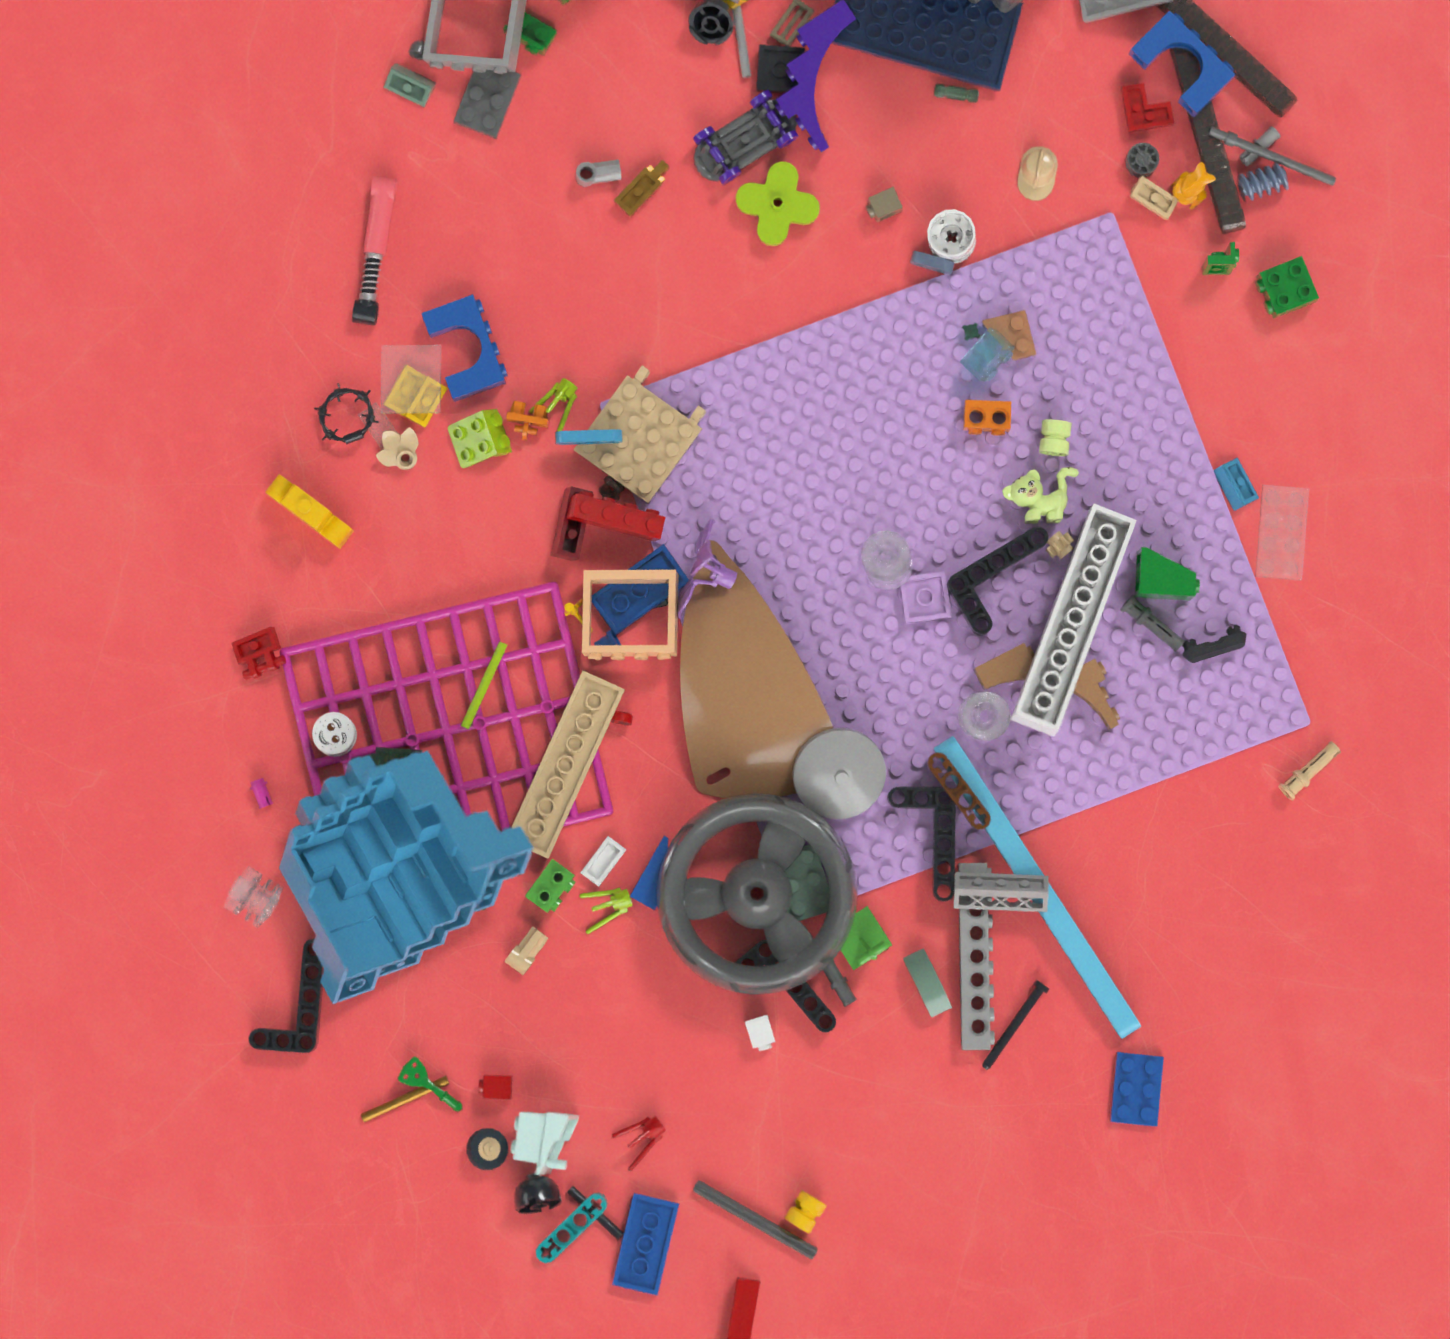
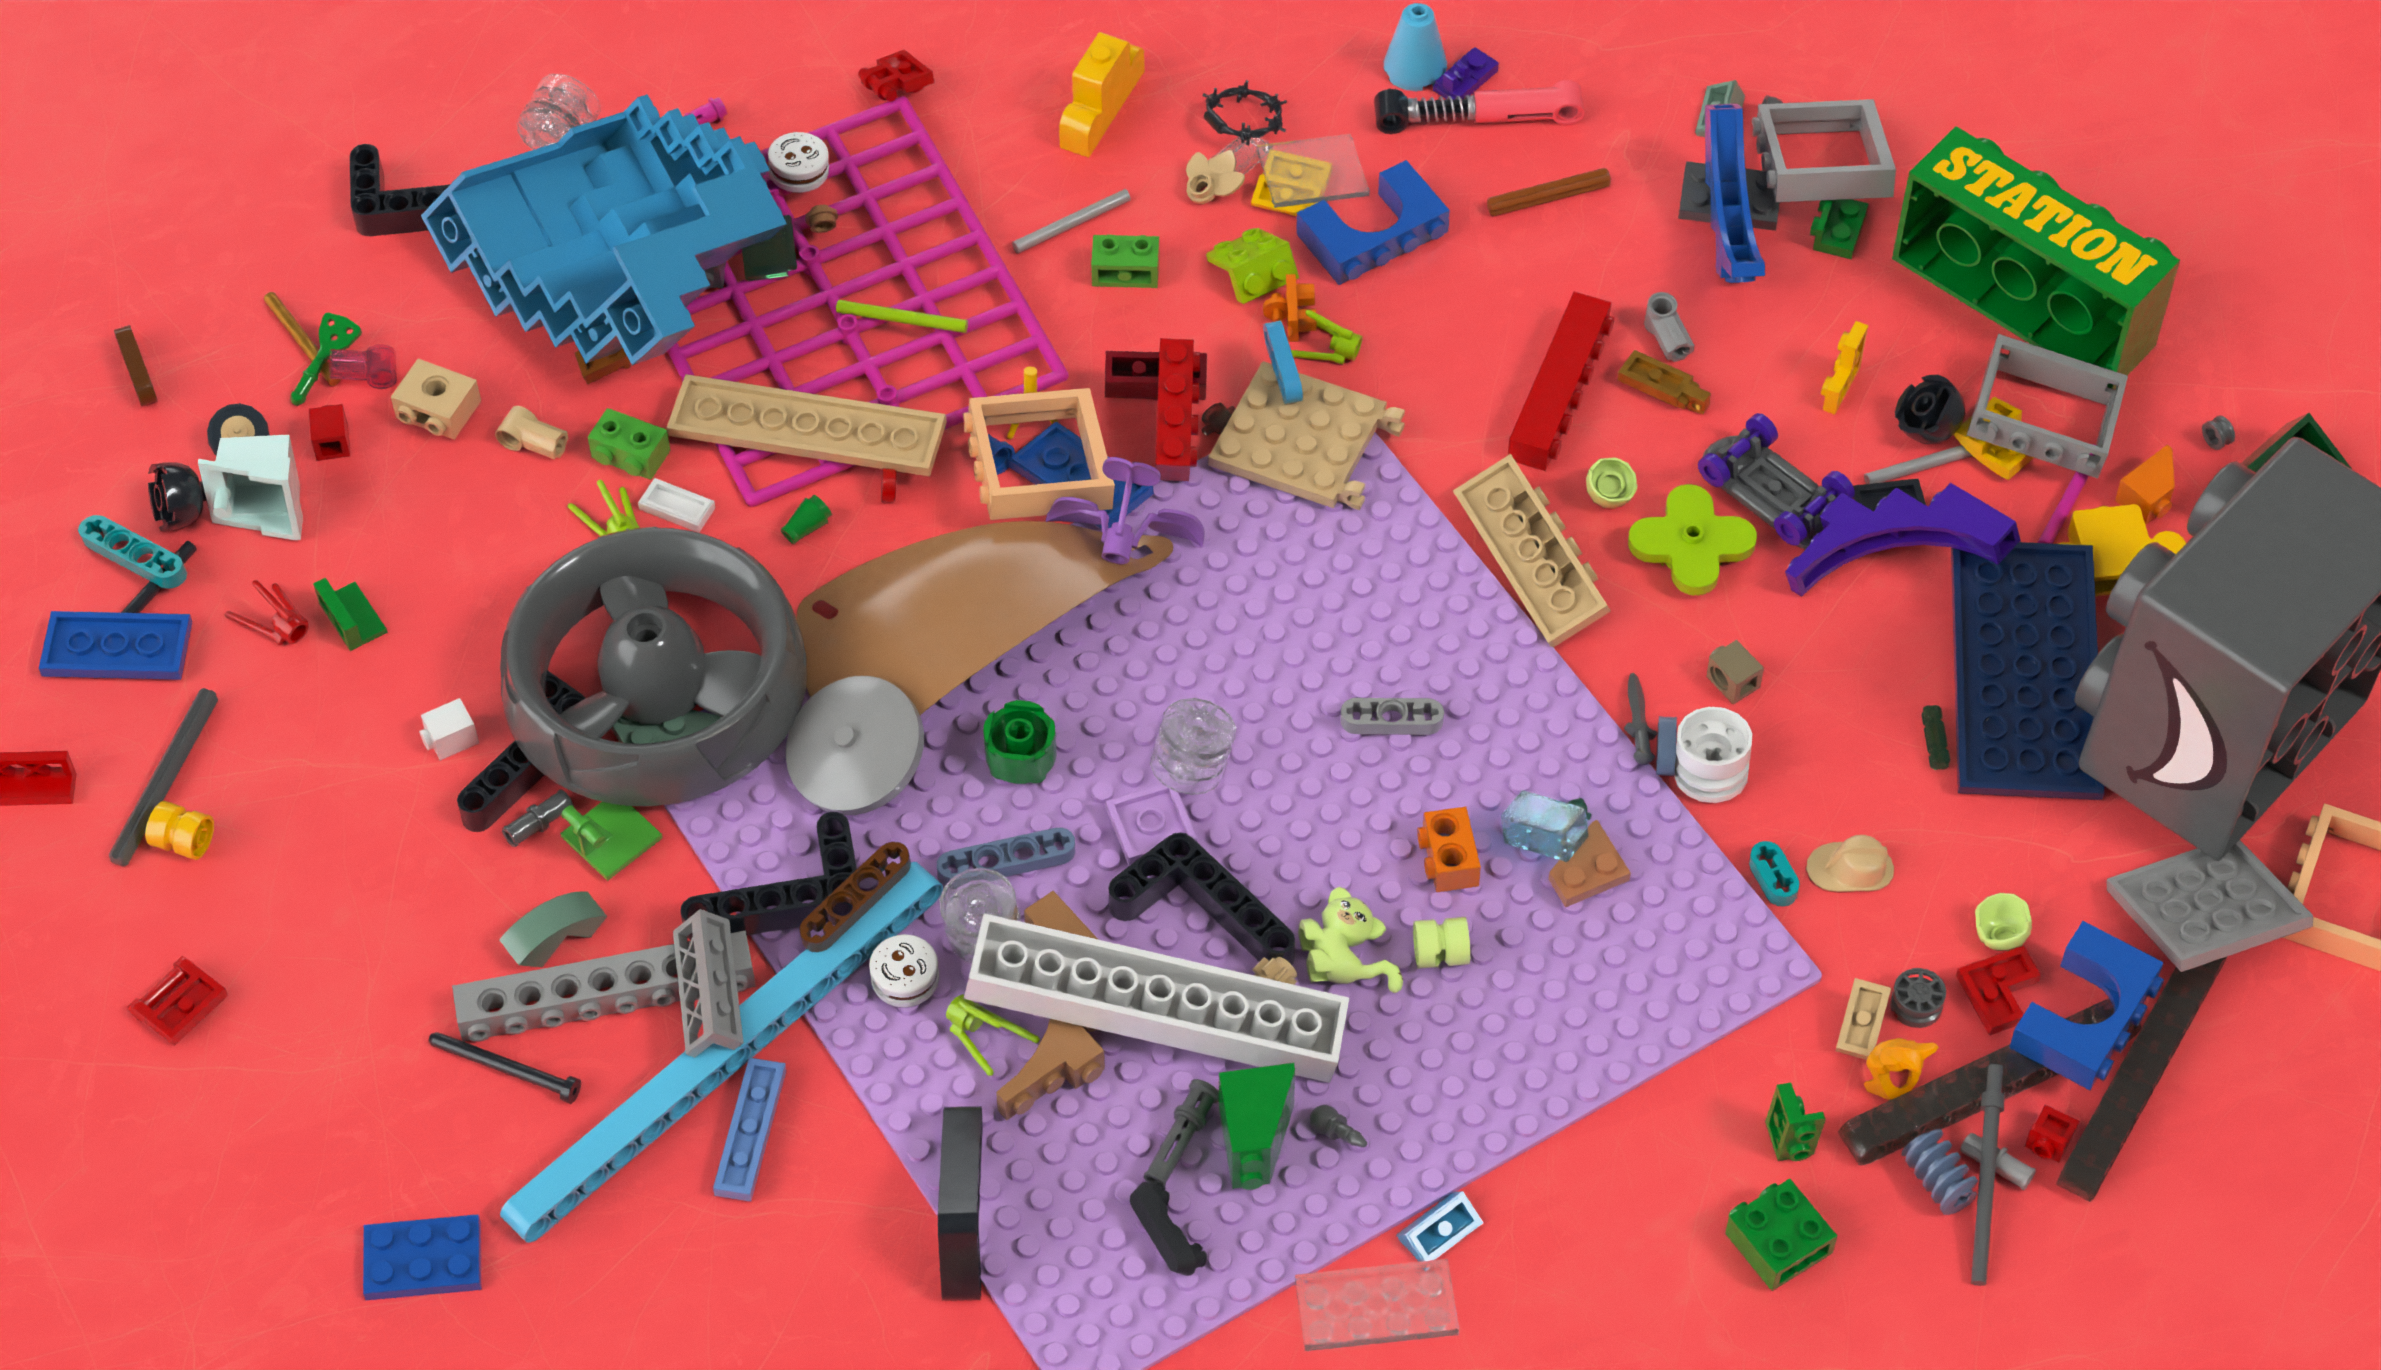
camera: 80 degrees right, 30 degrees down
none -> reddish brown beam [114,325,158,407]
none -> red plate [127,956,228,1046]
none -> green panel [313,577,388,651]
none -> clear pink piece [329,344,397,389]
none -> tan brick [391,358,481,440]
none -> medium blue plate [713,1058,787,1202]
none -> green cone [781,495,832,544]
none -> medium nougat plate [805,204,838,233]
none -> white head [869,934,939,1007]
none -> sand blue beam [937,827,1076,888]
none -> black beam [938,1106,983,1301]
none -> lime plant [946,994,1040,1076]
none -> green brick [983,700,1057,784]
none -> light grey bar [1012,189,1131,254]
none -> bright green brick [1091,234,1159,288]
none -> dark grey bar [1310,1105,1367,1147]
none -> light grey beam [1340,698,1444,735]
none -> medium azure cone [1384,3,1447,91]
none -> dark purple plate [1433,47,1499,100]
none -> tan plate [1453,454,1611,648]
none -> dark orange axle [1487,168,1611,216]
none -> red brick [1508,291,1615,471]
none -> yellowish green hair [1586,457,1638,509]
none -> dark grey sword [1624,673,1657,764]
none -> blue arch [1705,103,1765,283]
none -> teal beam [1749,841,1800,907]
none -> yellow plate [1821,321,1869,414]
none -> yellowish green hair [1975,893,2032,951]
none -> red bracket [2024,1105,2080,1163]

